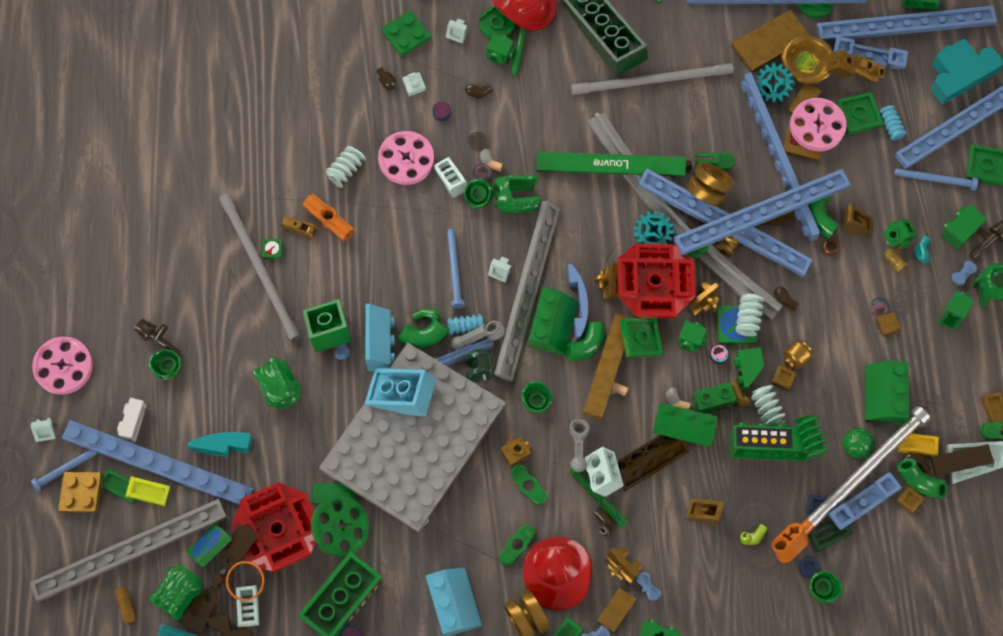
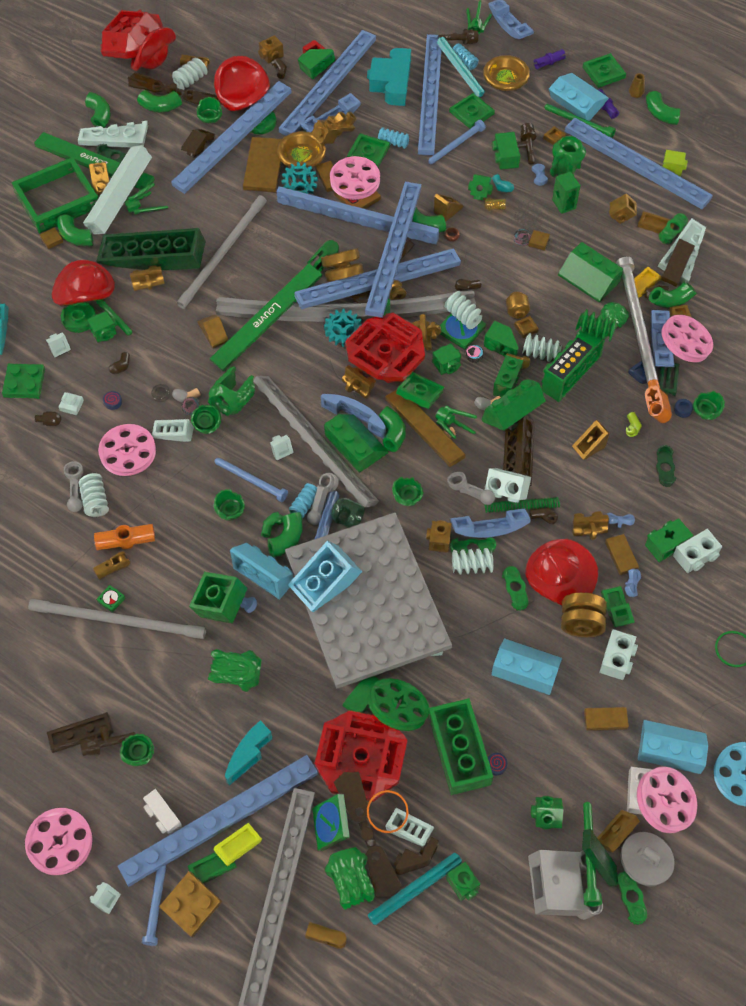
camera: 50 degrees left, 10 degrees down
none -> dark brown tile [47,712,114,753]
none -> light grey piece [63,461,83,512]
none -> pearl gold hips [130,266,165,291]
none -> pearl gold slope [197,315,228,348]
none -> green hair [213,489,245,521]
none -> green plant [435,405,477,439]
none -> medium blue slope [450,509,531,538]
none -> light aqua piece [452,548,493,575]
none -> pearl gold brick [609,194,637,224]
none -> dark green piece [656,445,676,487]
none -> bright pink wedge [662,315,713,362]

